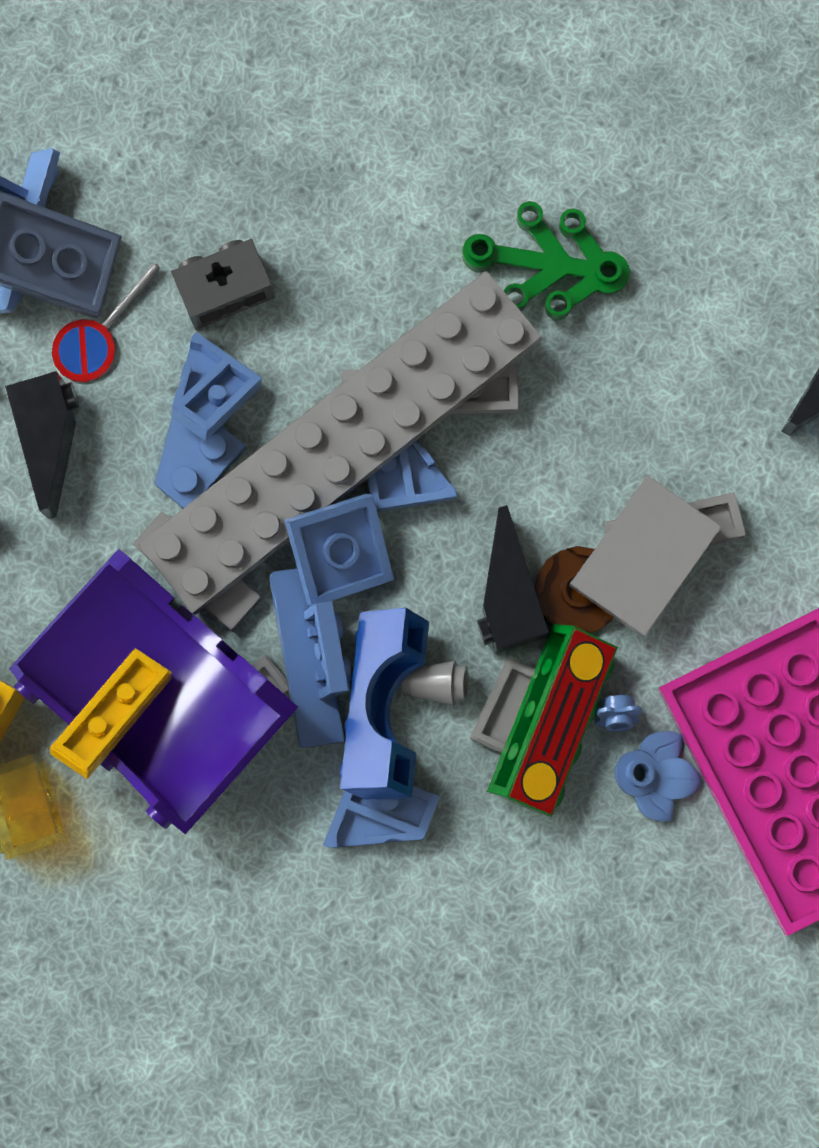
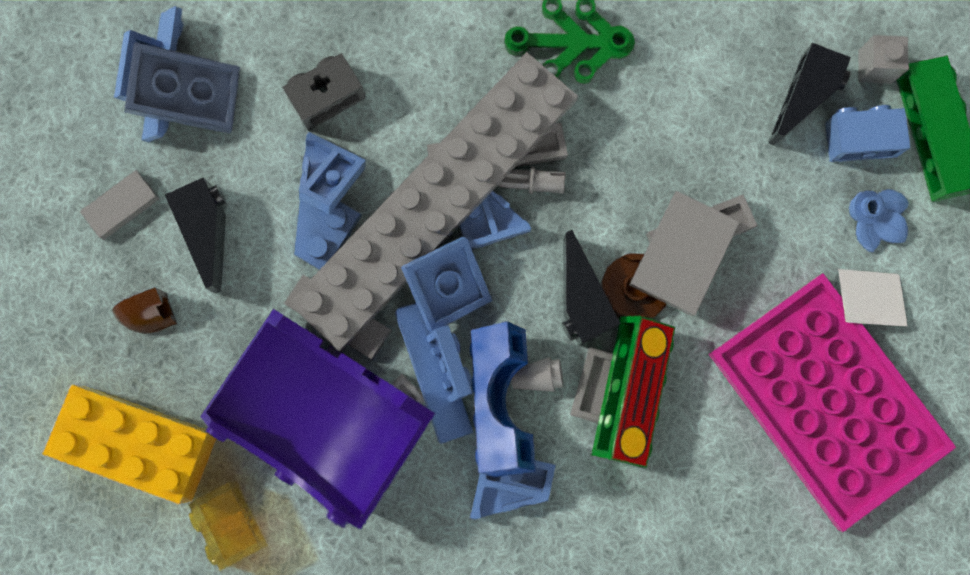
camera: 15 degrees left, 0 degrees up
yellow tile [50,648,172,780] -> none
piece [51,264,160,383] -> none
medium blue plate [595,695,642,732] -> none
medium blue plate [614,731,702,822] -> none
none -> light grey axle [498,167,566,194]

